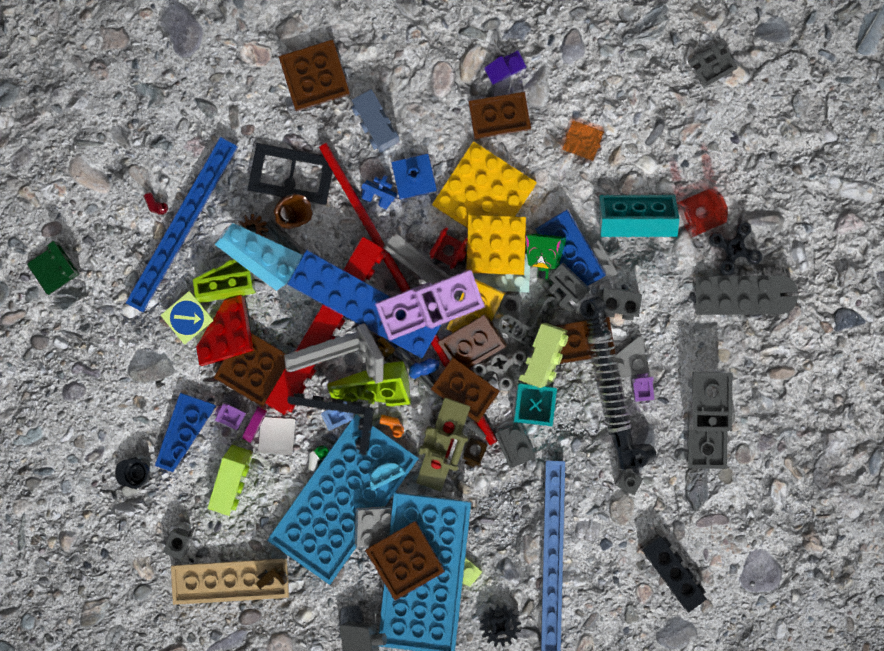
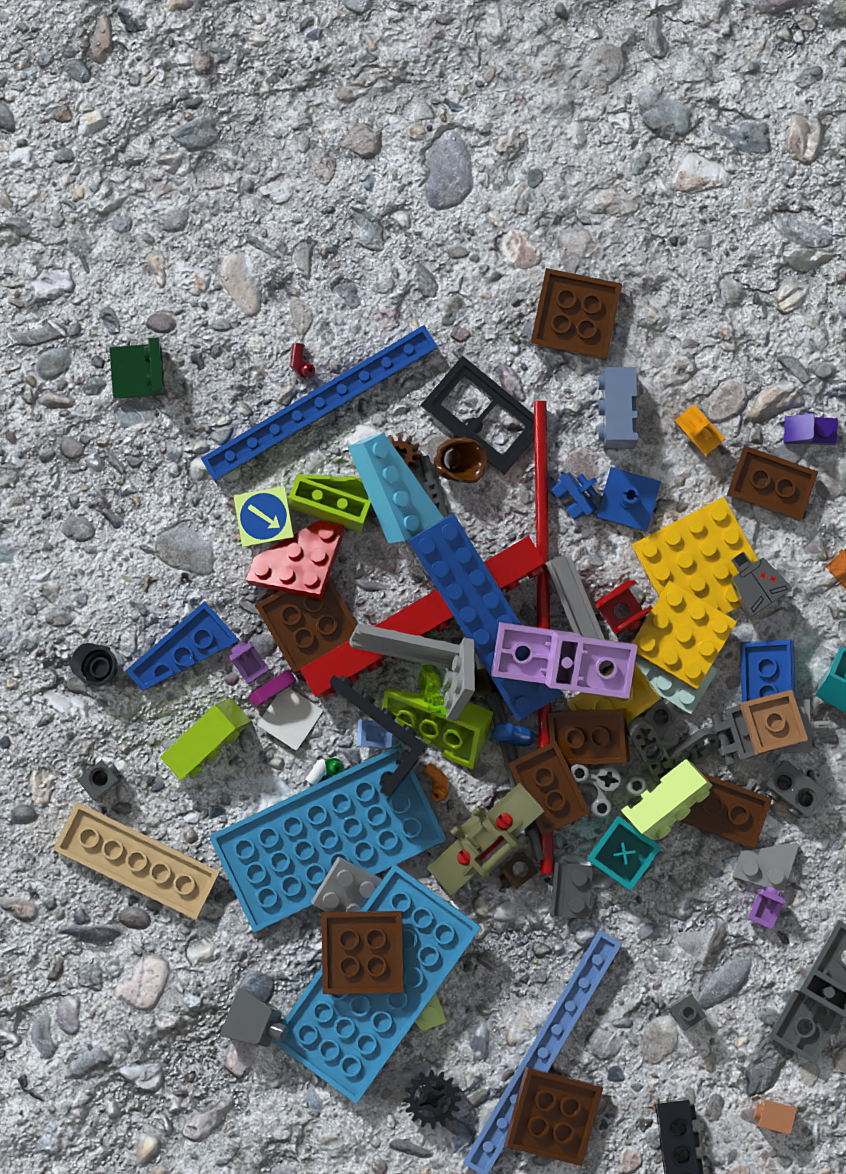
camera: 30 degrees right, 5 degrees down
dark brown bracket [255,566,287,589] -> none
medium azure plate [370,462,407,490] -> none
green torso [526,233,566,279] -> none
black piece [580,296,656,469] -> none
none -> clear neon green plate [417,664,444,714]
none -> reddish brown plate [504,1066,603,1166]
none -> light orange hips [674,404,725,457]
none -> dark grey torso [730,552,793,619]
none -> medium nougat plate [740,690,808,755]
none -> nougat brick [753,1099,797,1135]

